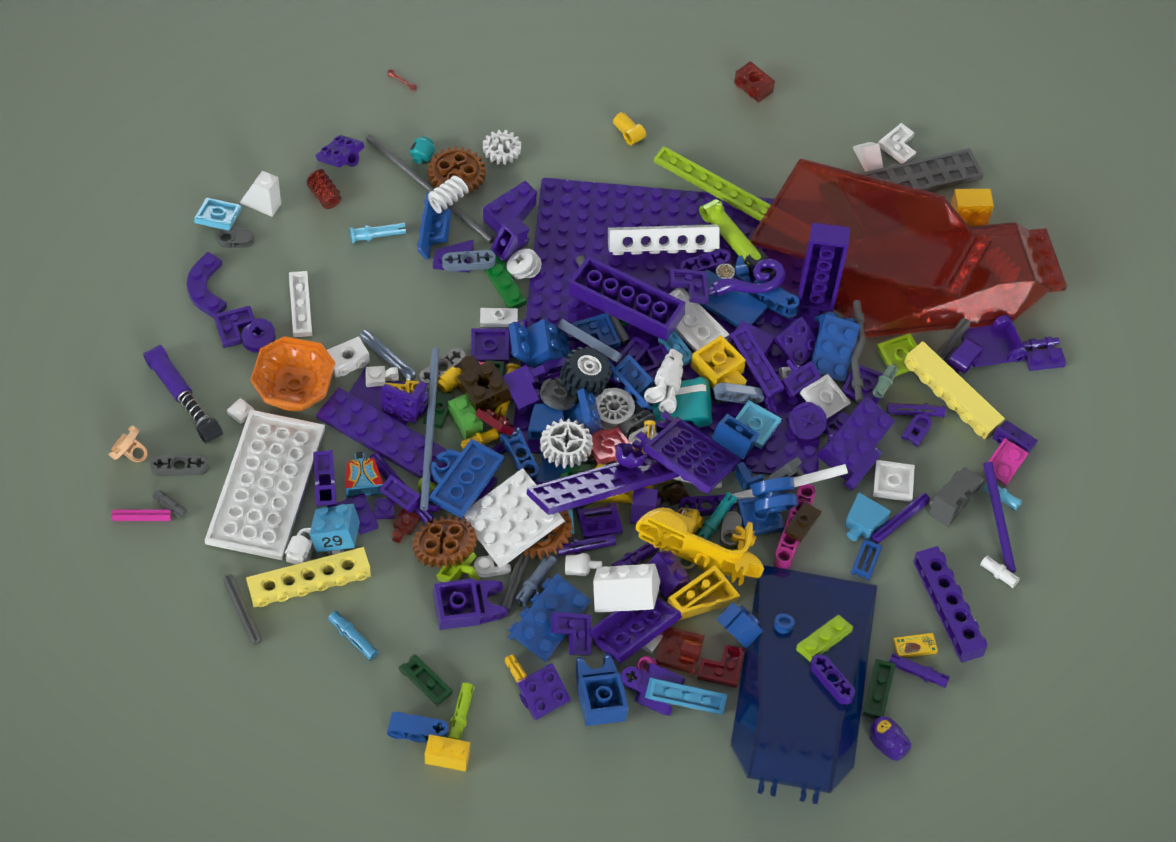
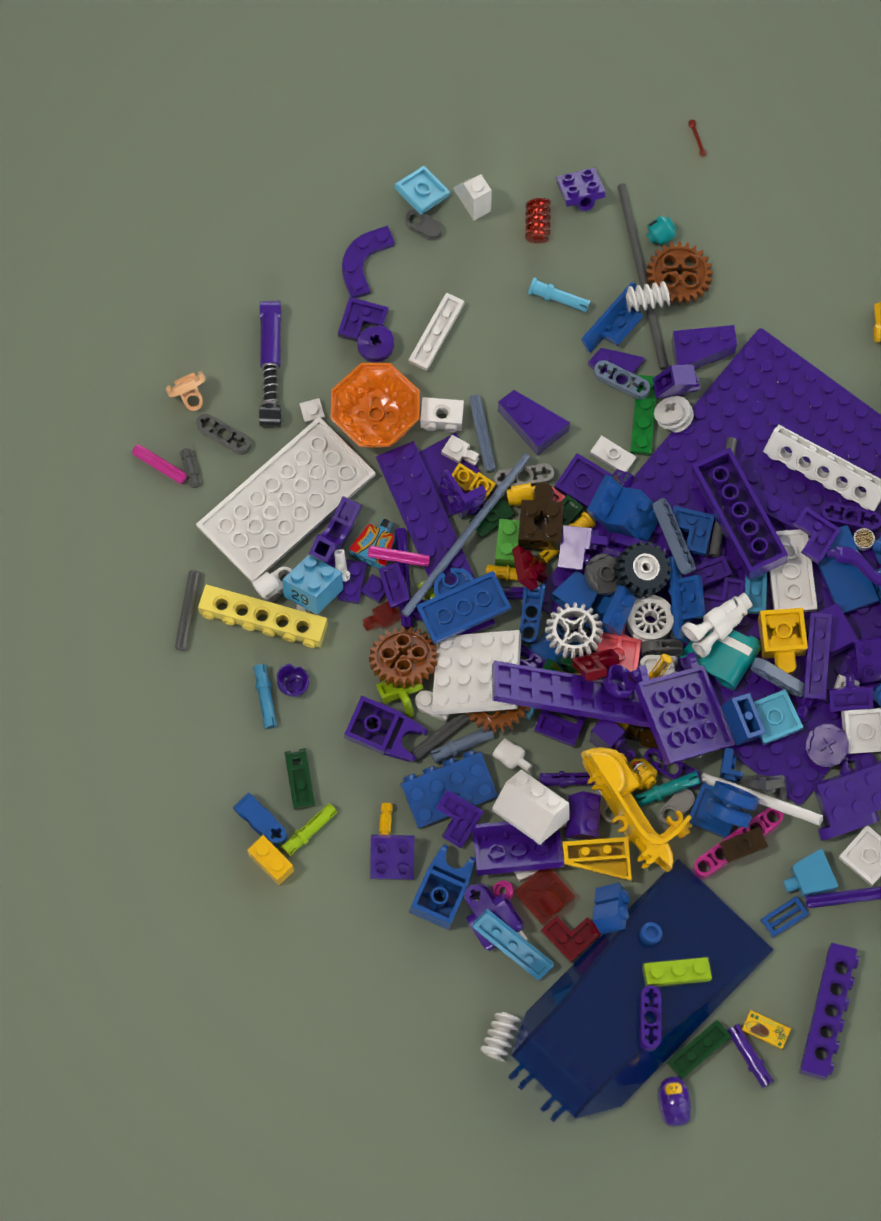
camera: 40 degrees right, 15 degrees up
white gear [483,130,521,165] -> none
dark purple pin [556,533,616,556] -> none
none -> dark purple hair [277,663,309,697]
none -> white arm [334,549,350,582]
none -> dark pink axle [367,546,430,567]
none -> white piece [480,1012,522,1062]
none -> dark purple wedge [498,390,570,456]
none -> dark red plate [571,648,620,681]

